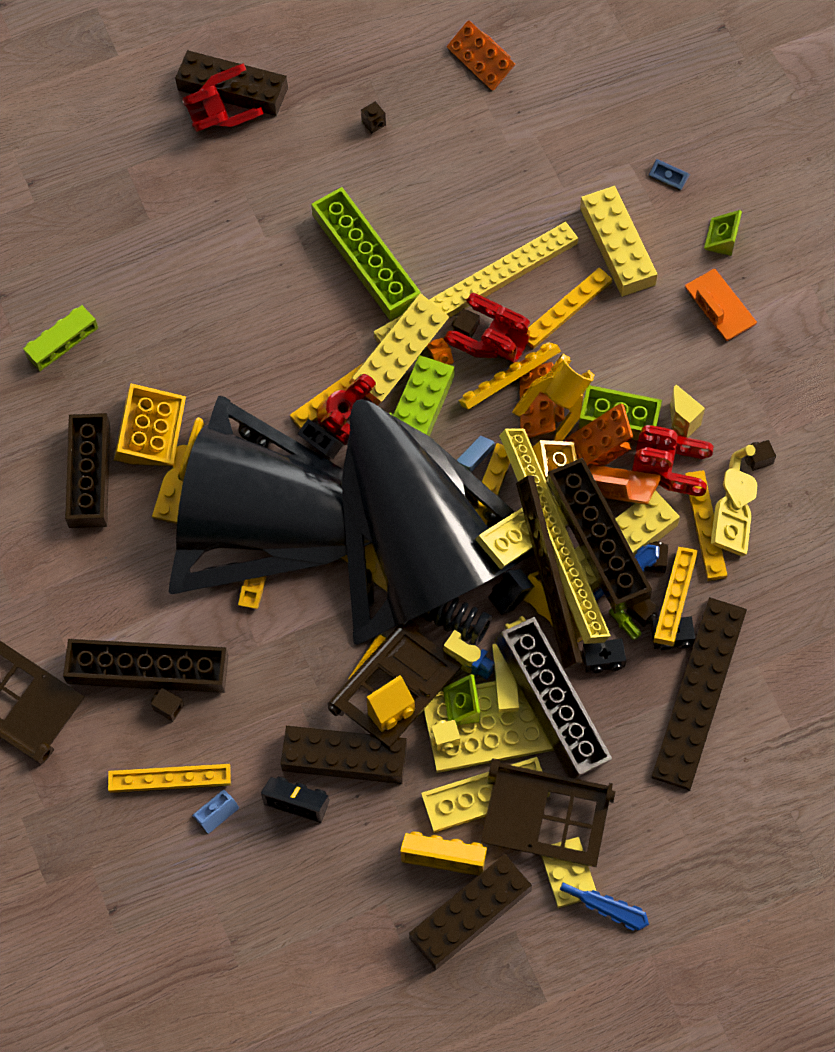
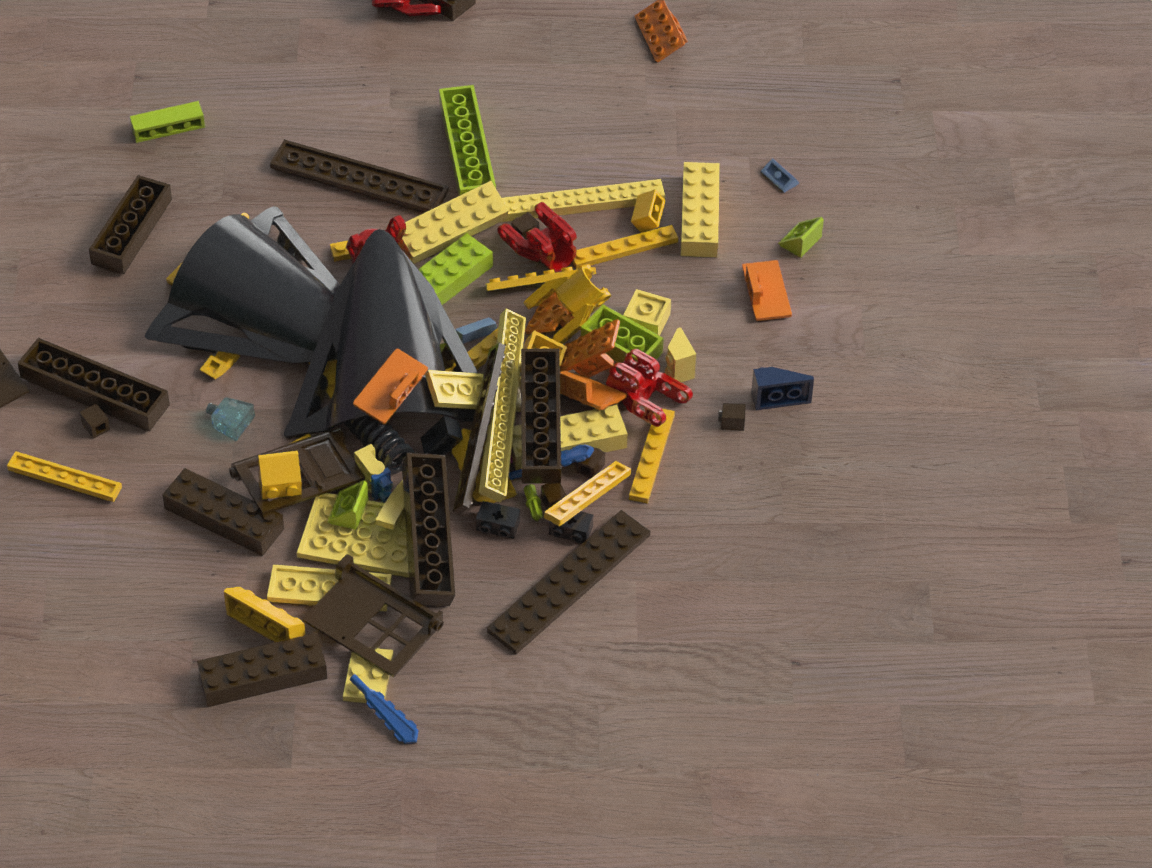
camera: 20 degrees right, 15 degrees down
yellow slope [114,383,186,466] -> none
medium blue slope [192,790,239,834] -> none
black slope [261,776,330,823] -> none
black brick [297,419,344,459] -> none
dark brown brick [361,101,386,134] -> none
orange bracket [426,338,454,365] -> none
light yellow brick [429,720,460,751] -> none
light yellow plate [711,445,757,556] -> none
none -> clear light blue torso [206,397,255,442]
none -> dark brown plate [270,139,449,213]
none -> orange bracket [353,348,428,424]
none -> light yellow container [623,289,671,336]
none -> yellow brick [631,189,665,233]
none -> dark blue slope [751,367,814,410]

